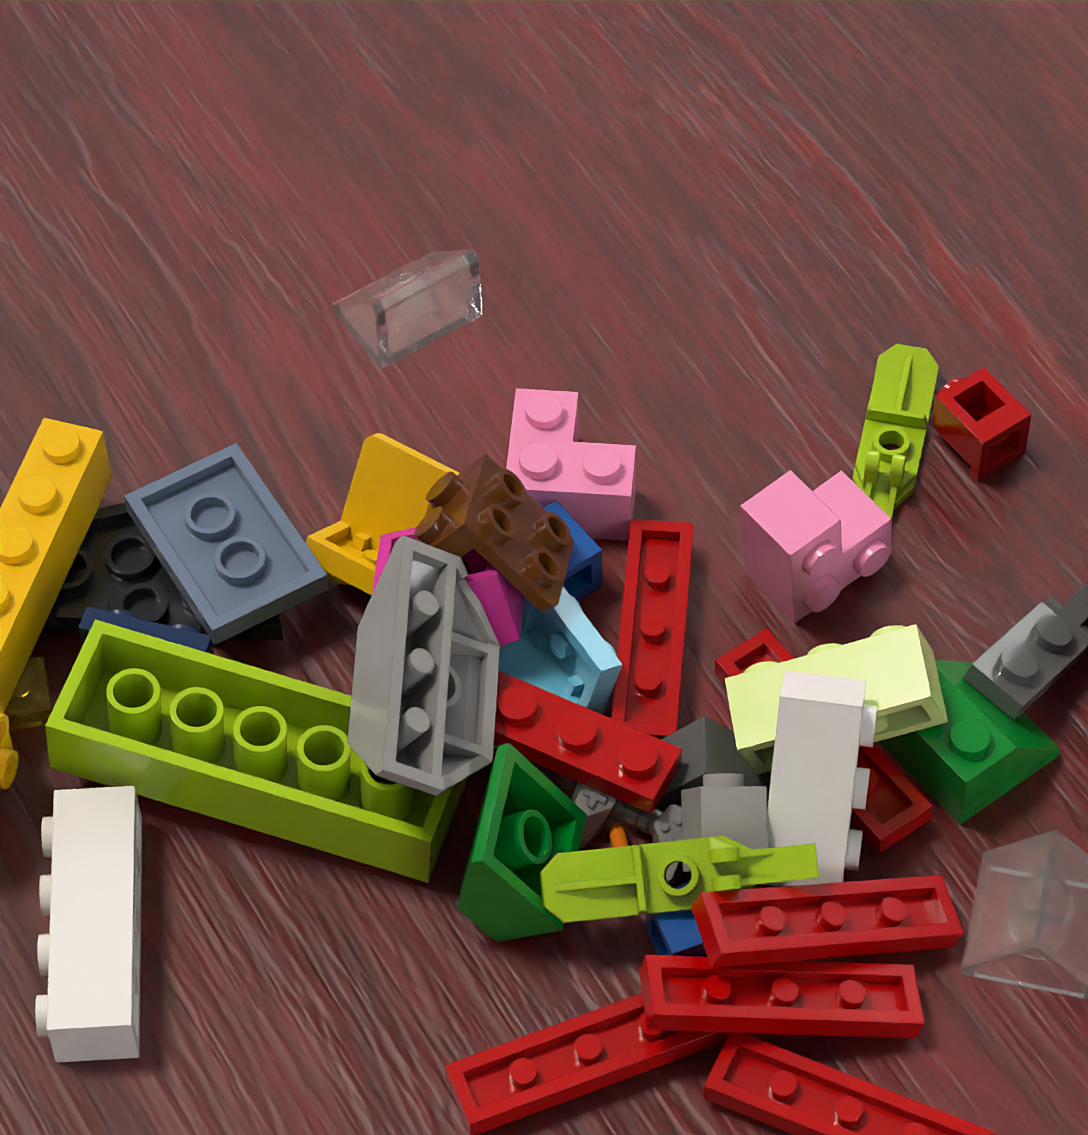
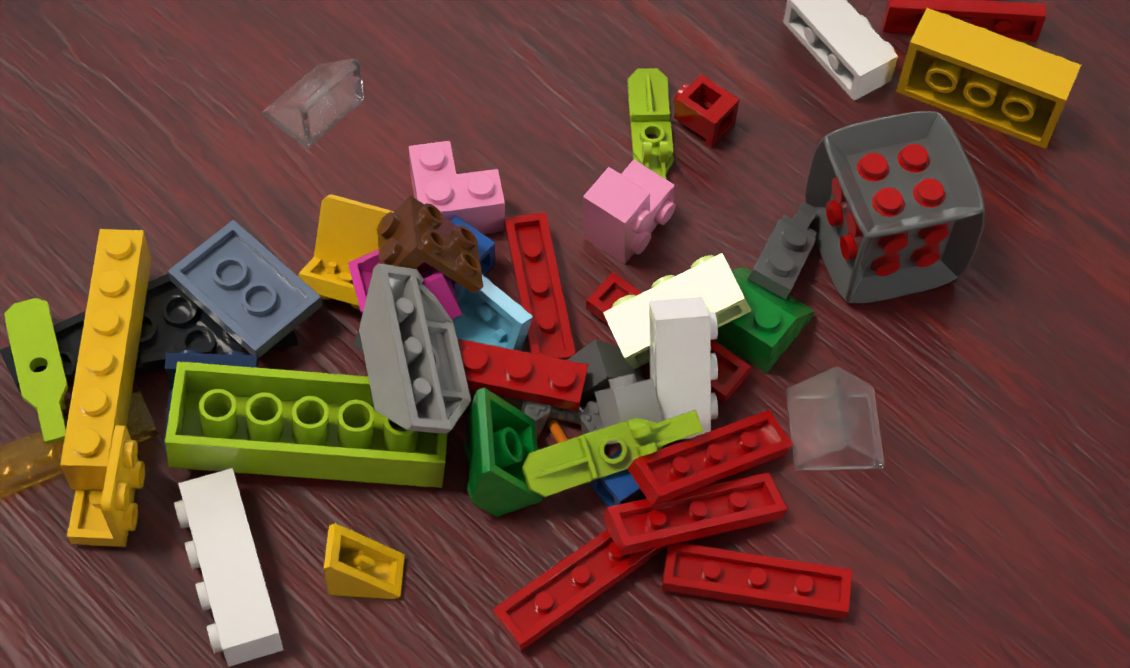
camera: 20 degrees left, 5 degrees up
none -> yellow slope [324,523,405,599]

